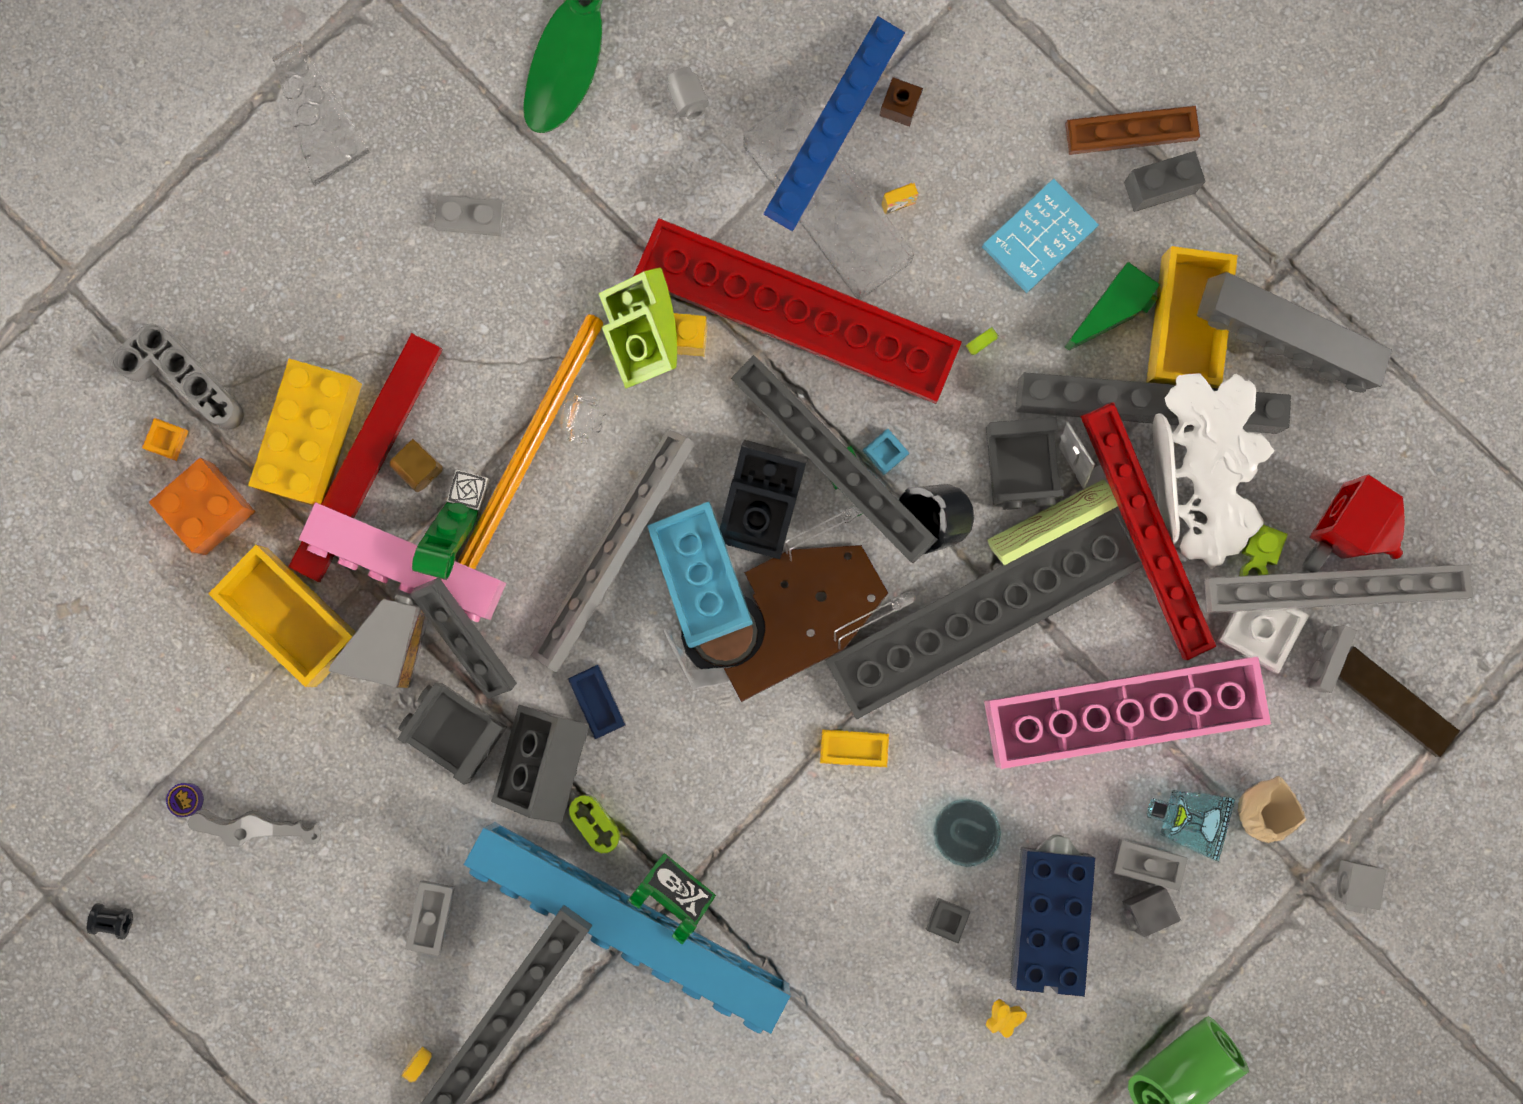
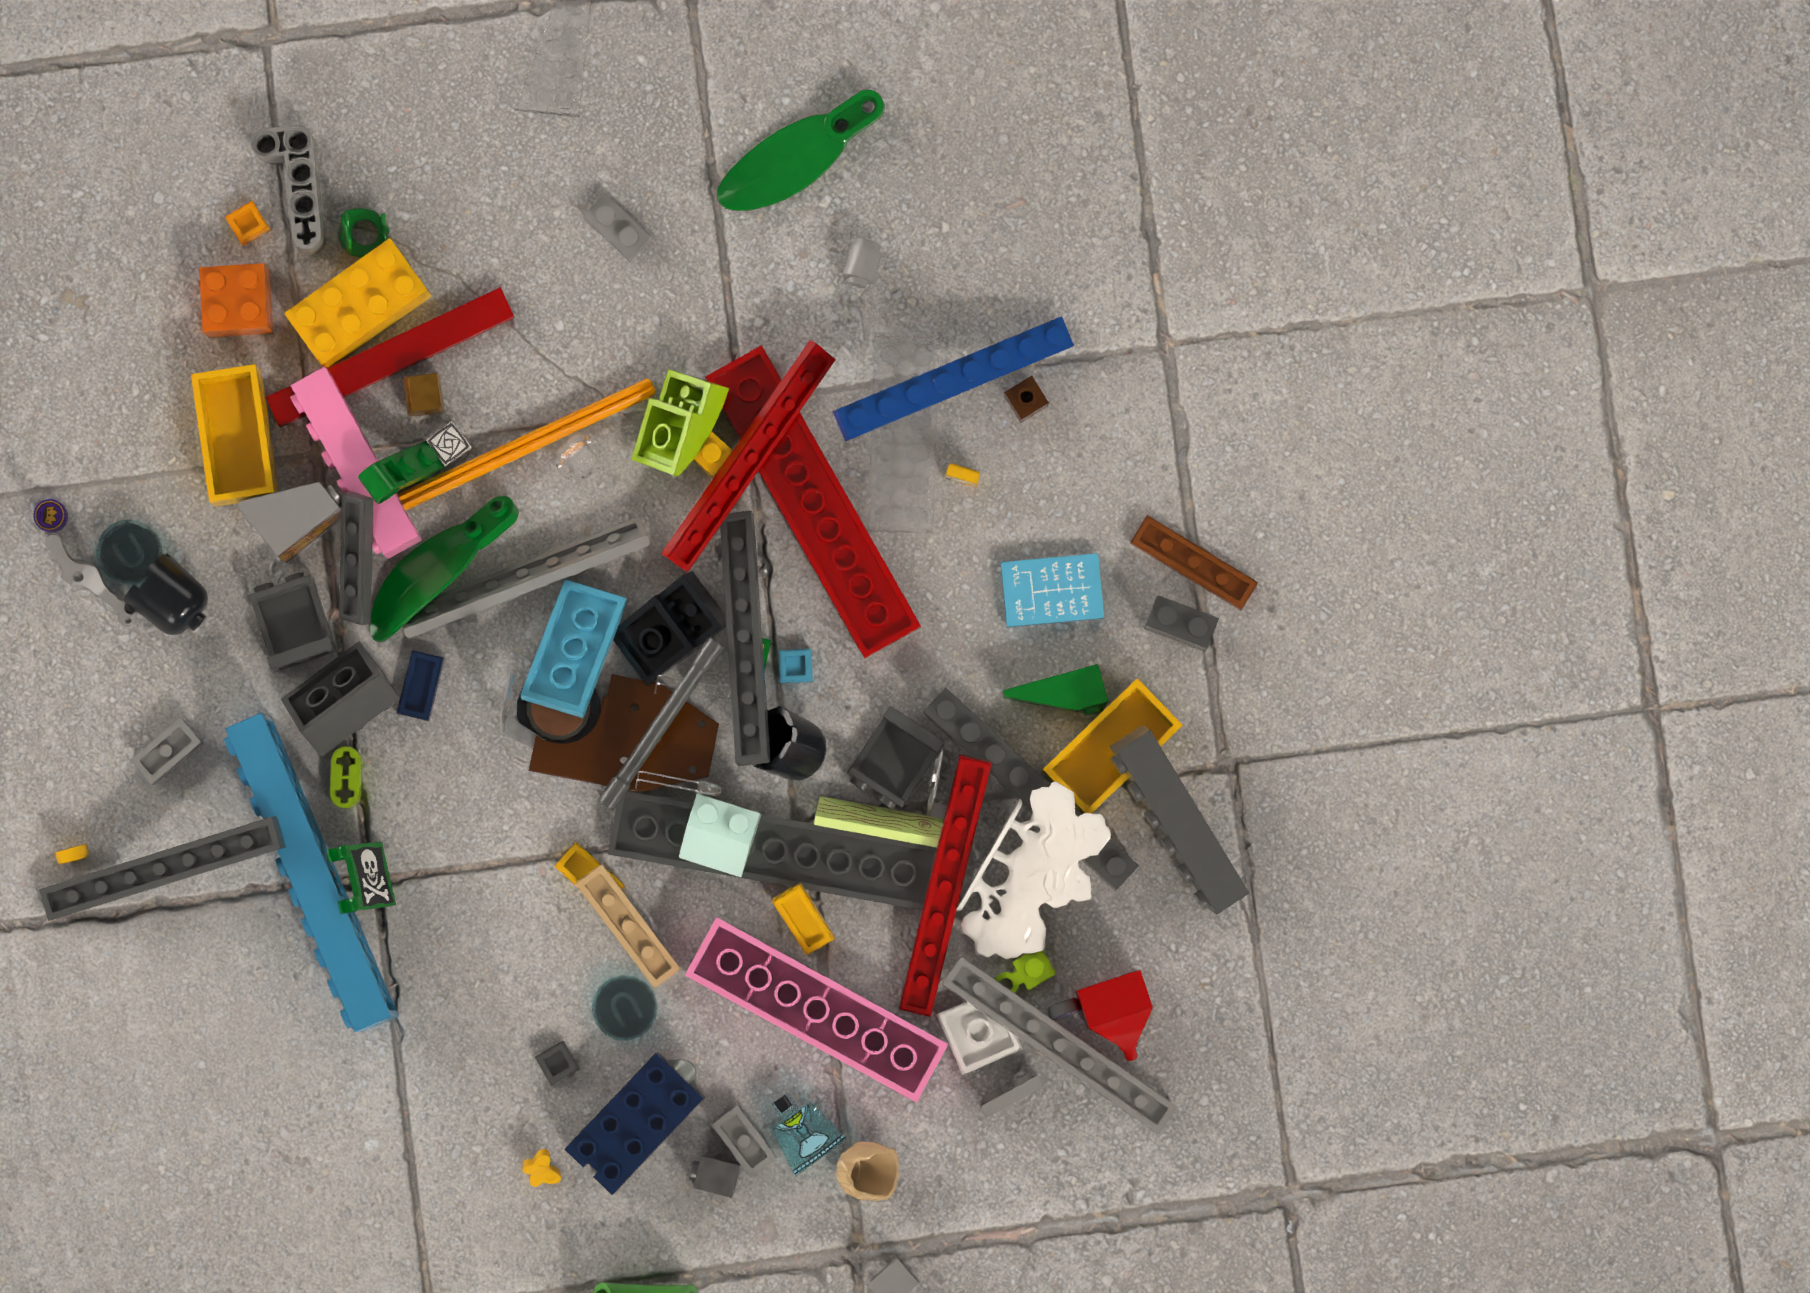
camera: 40 degrees right, 0 degrees up
lime tile [965,327,999,355] -> none
dark brown tile [1338,646,1460,757] -> none
none -> clear light blue tile [96,520,162,584]
none -> black cylinder [123,553,208,635]
none -> green piece [338,208,390,258]
none -> green plant [370,496,519,643]
none -> tan plate [575,863,681,989]
none -> dark grey piece [598,637,725,811]
none -> red tile [661,340,836,573]
none -> light aqua slope [679,793,761,877]
none -> yellow tile [772,882,835,955]

